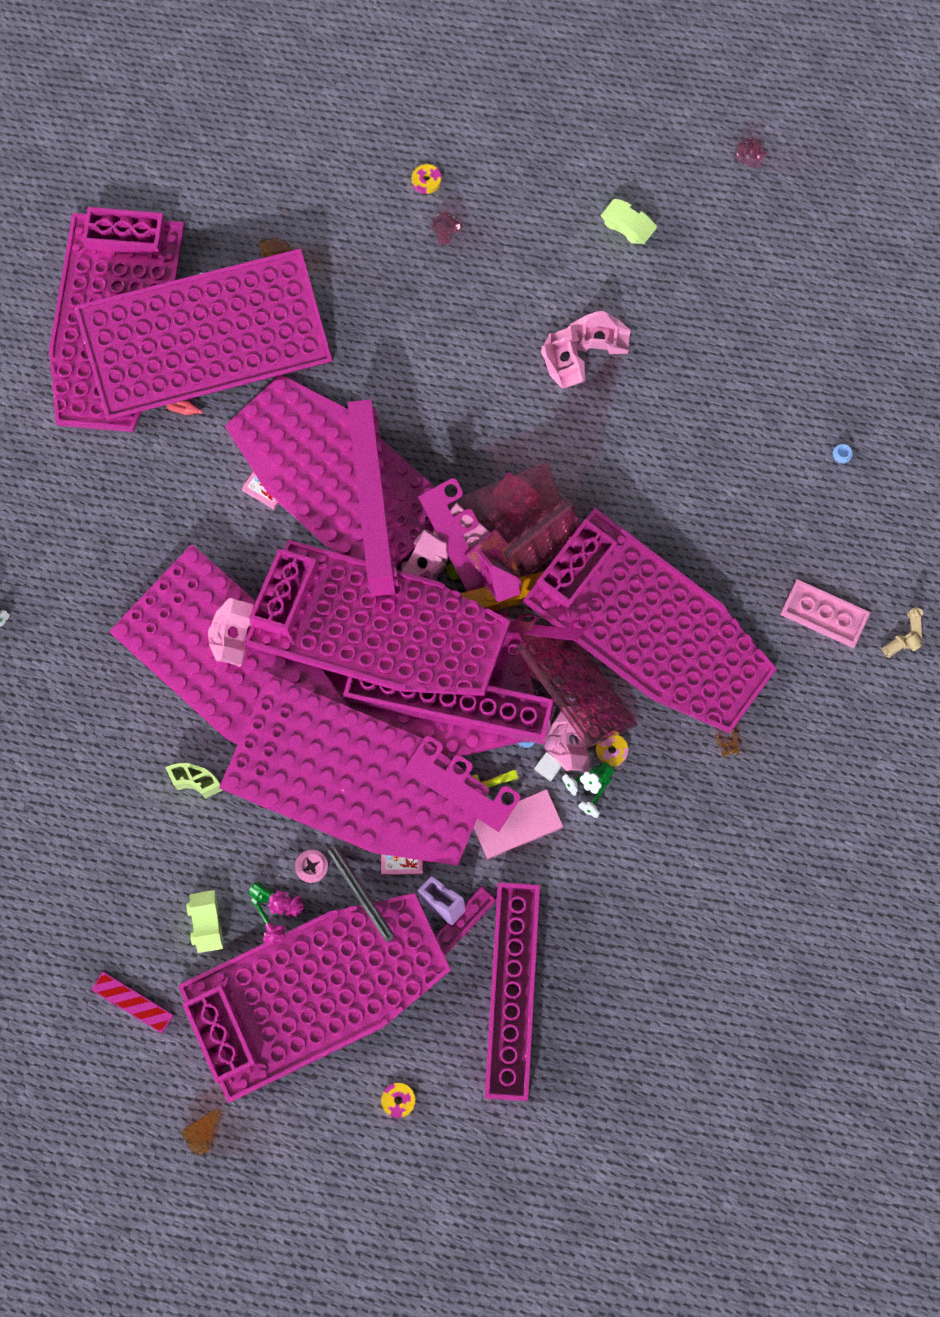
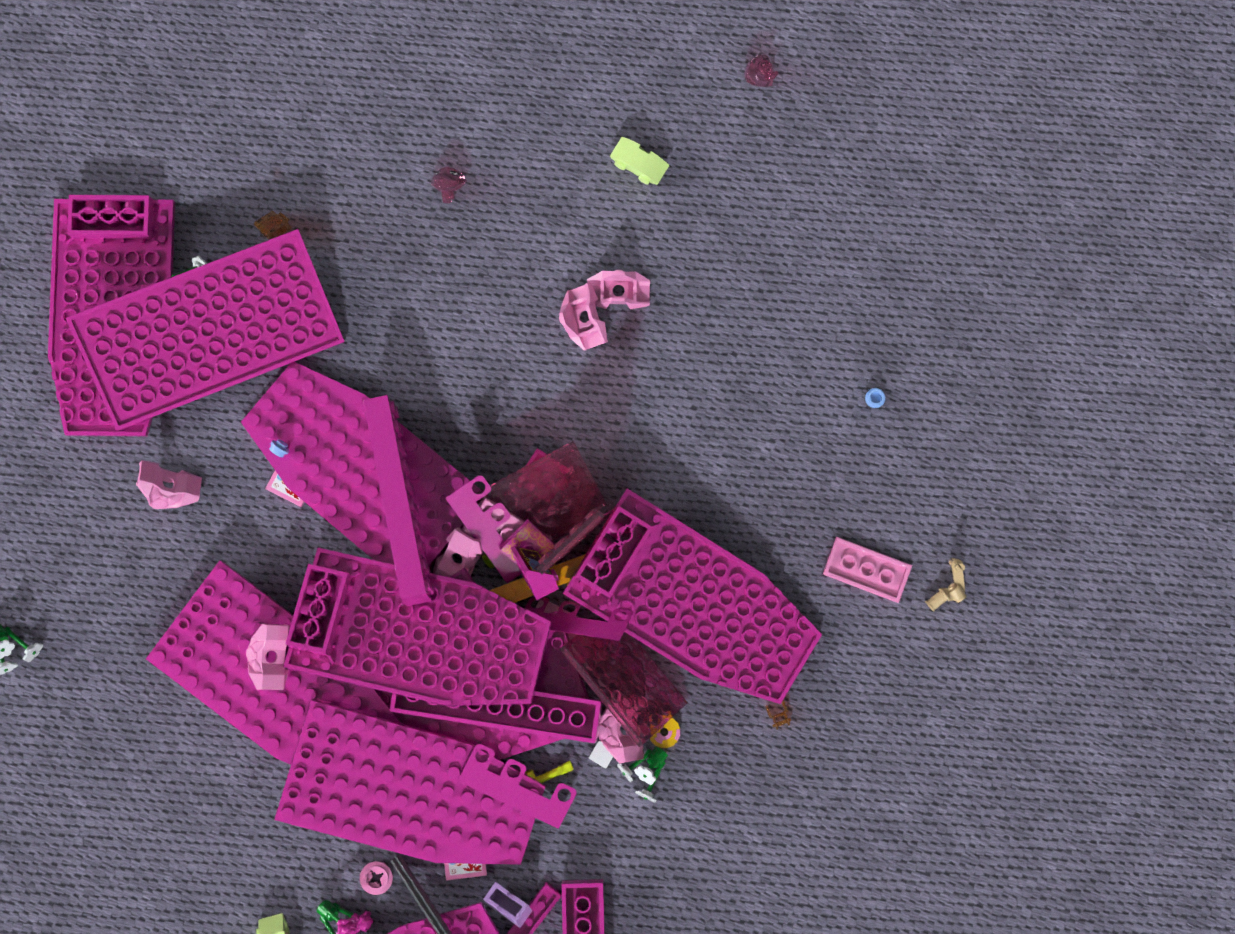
camera: 10 degrees left, 10 degrees up
yellowish green brick [165,763,222,799] -> none
coral piece [166,400,202,415] -> none
yellow piece [412,164,442,194] -> none
bright pink tile [474,790,563,860] -> none
none -> bright pink piece [136,460,202,509]
none -> light blue plate [269,439,289,457]

